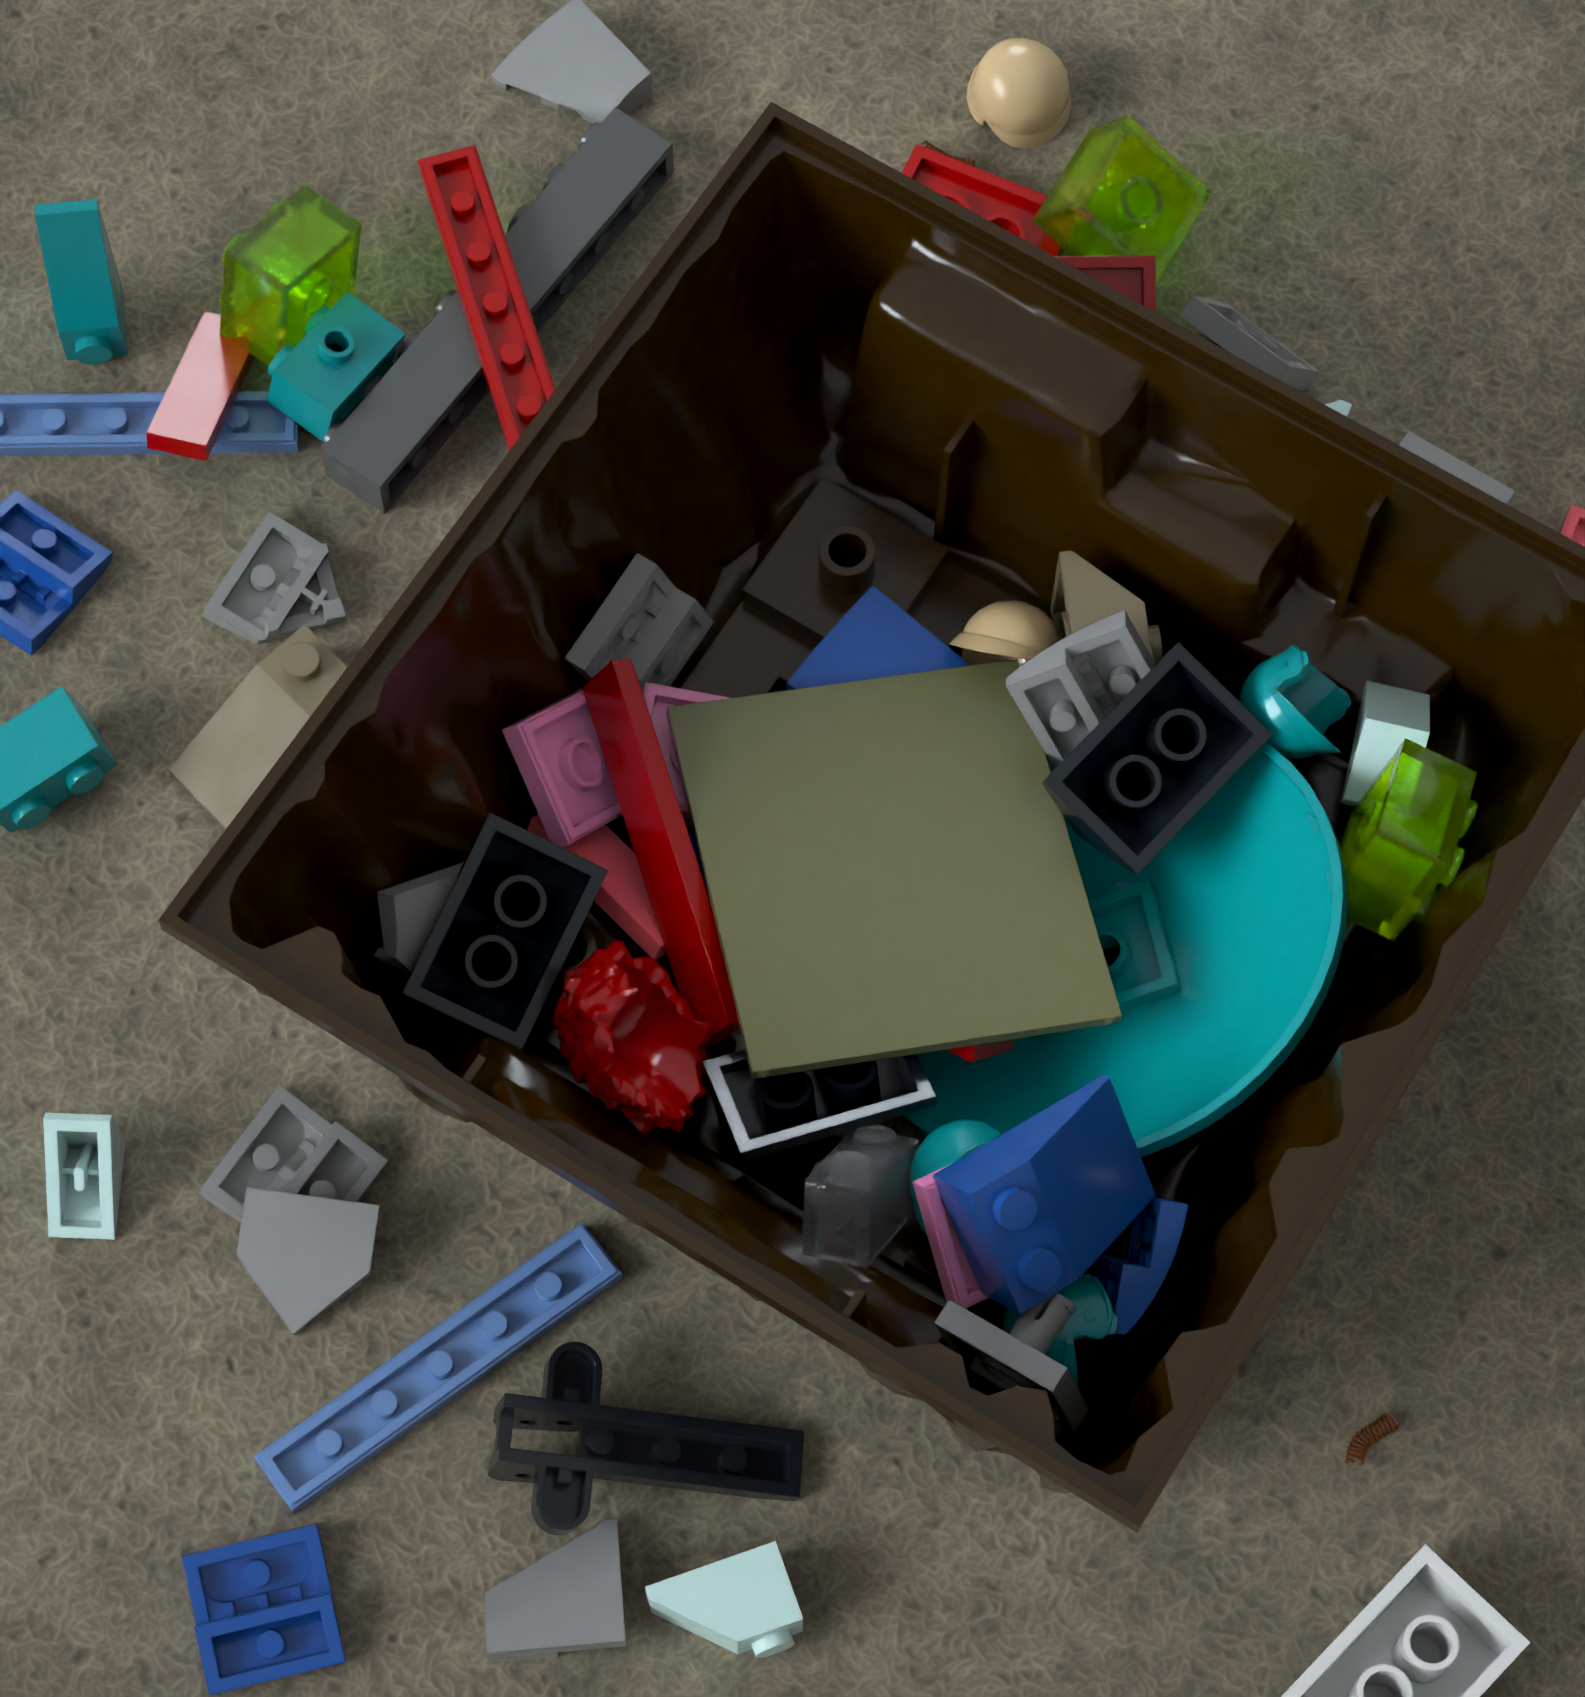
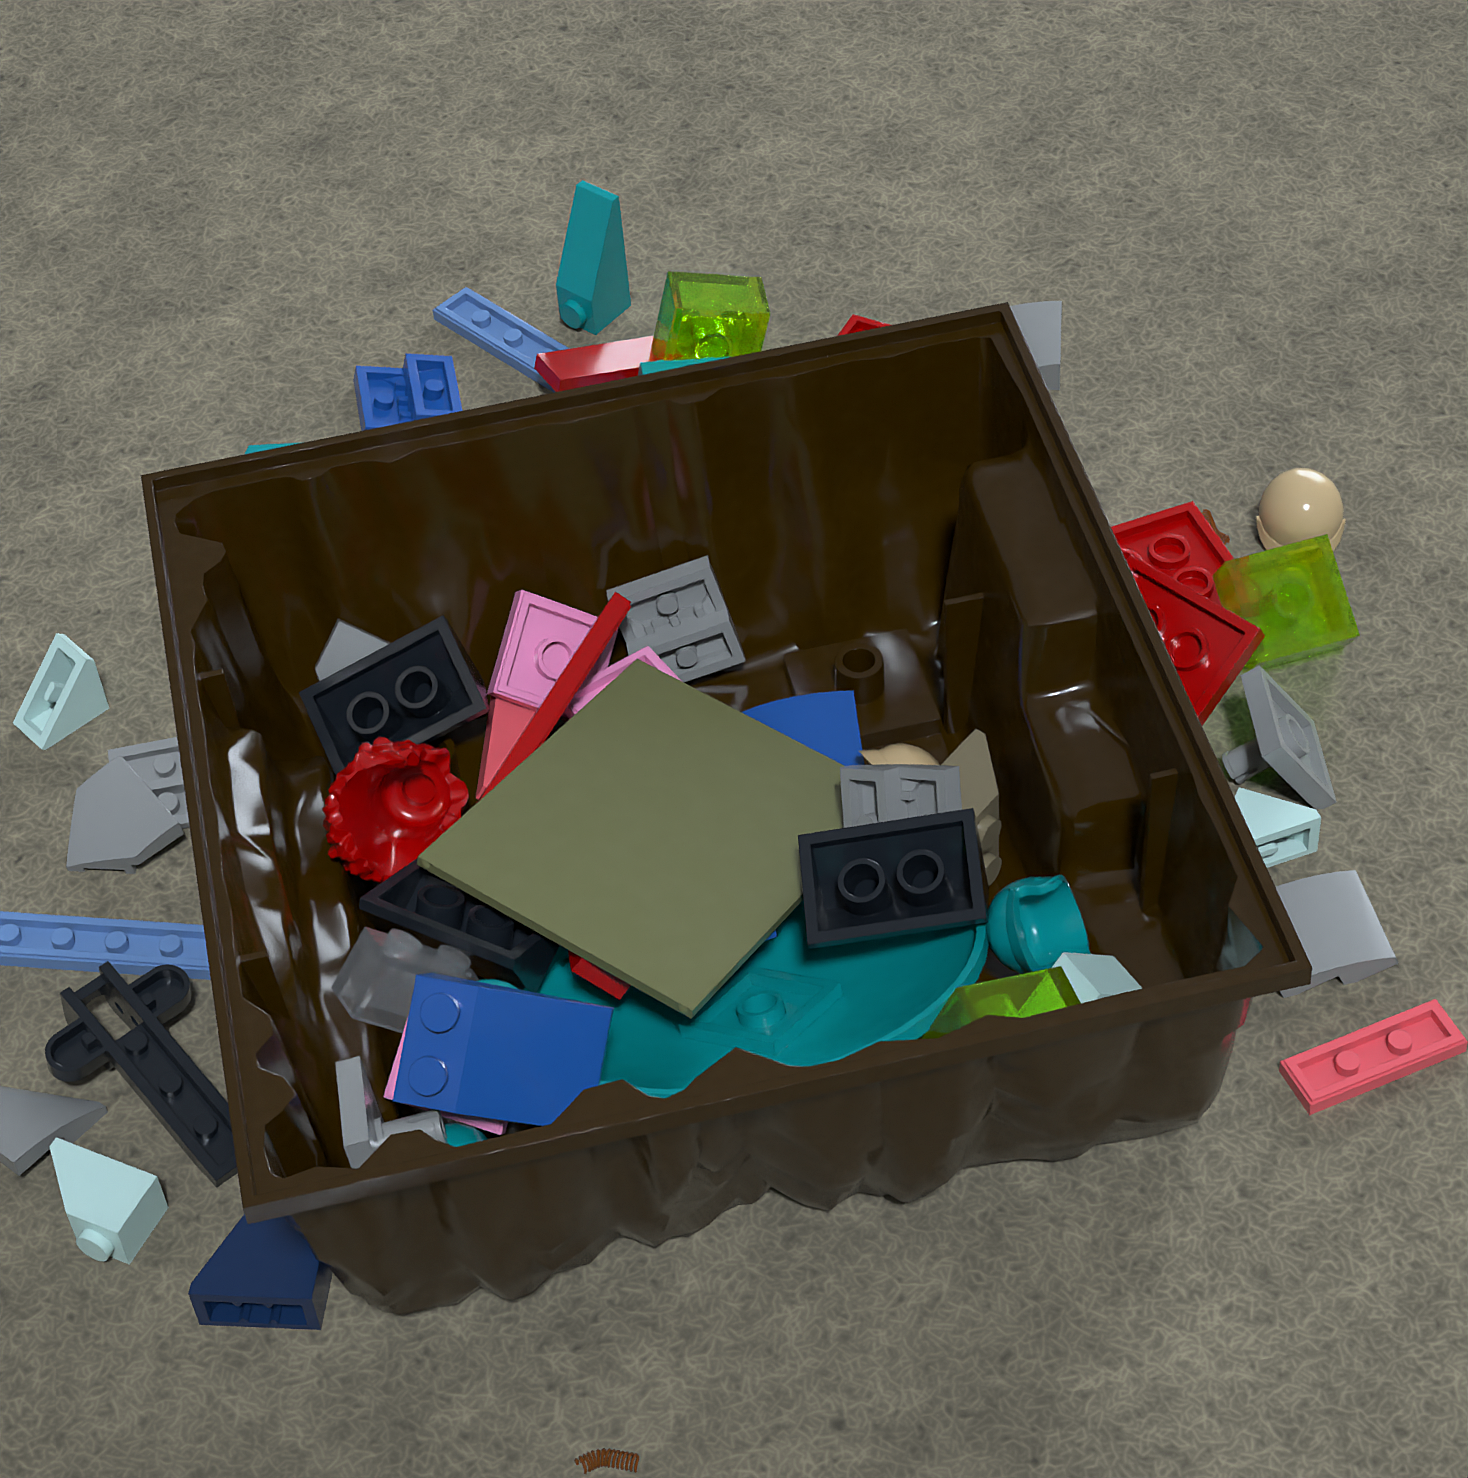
camera: 50 degrees right, 20 degrees down
none -> dark blue slope [188,1214,333,1330]

